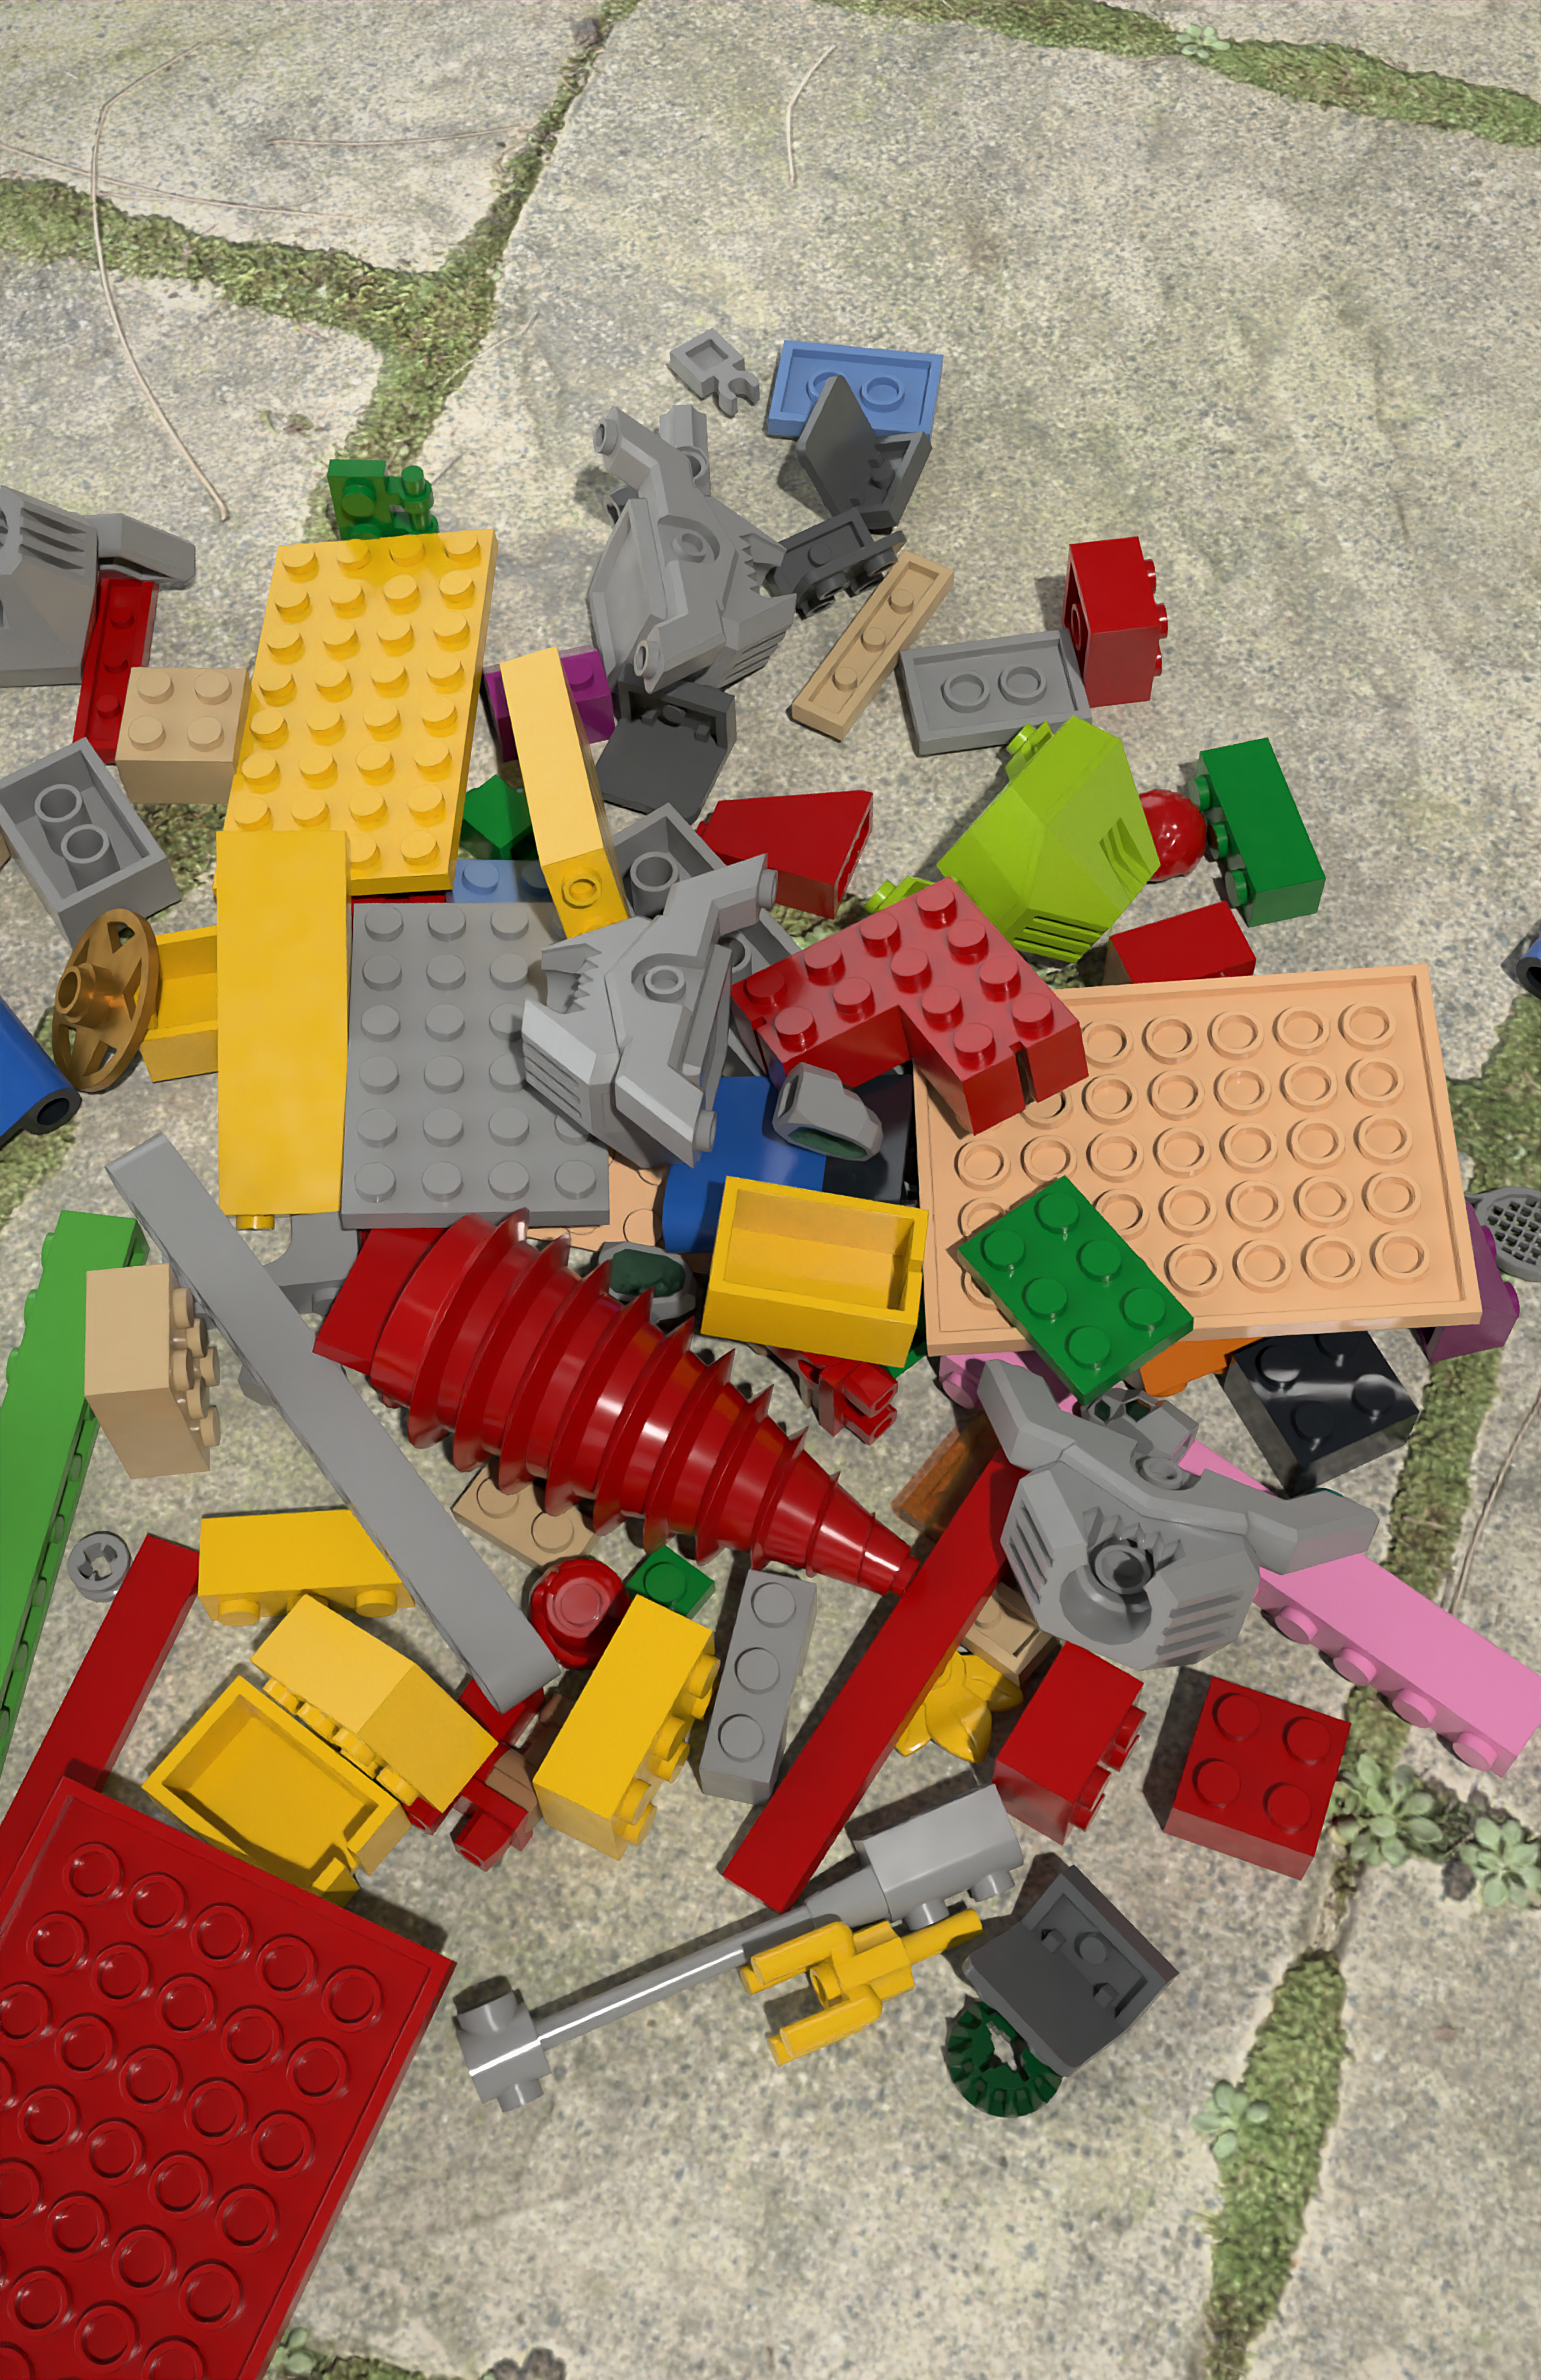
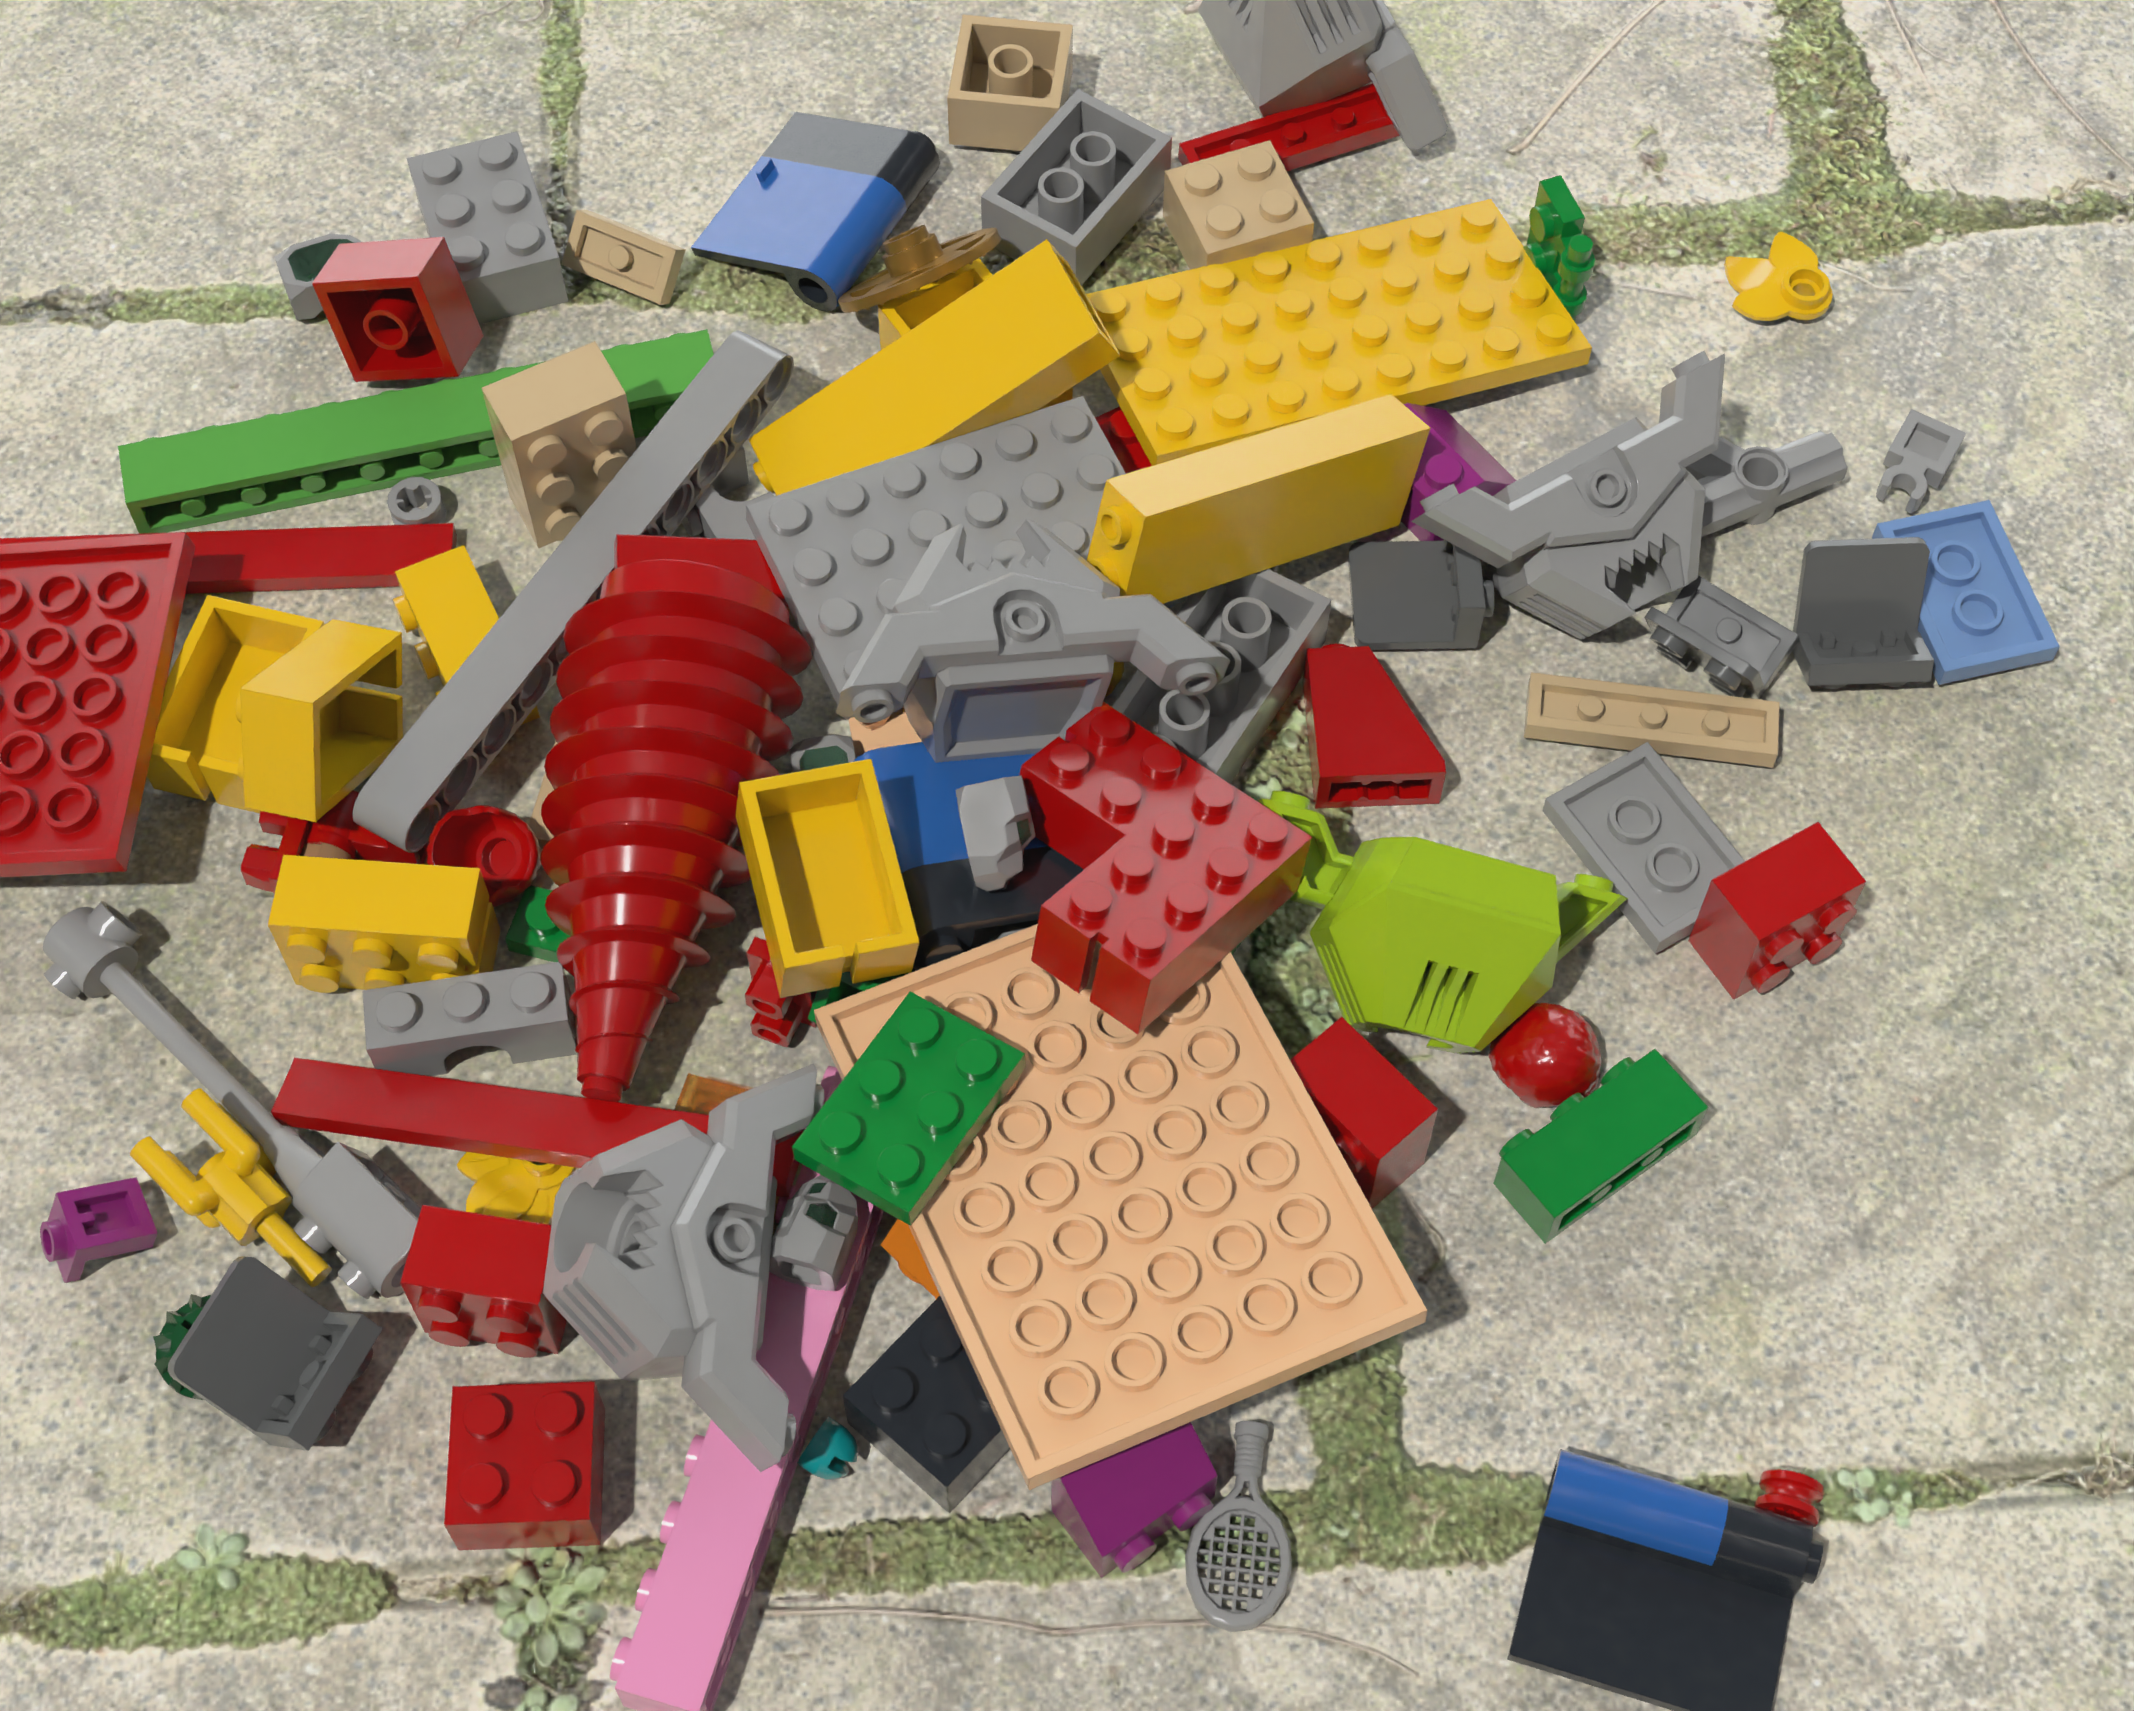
camera: 65 degrees right, 0 degrees up
none -> magenta bracket [40,1177,158,1283]
none -> yellow plate [1724,232,1833,321]

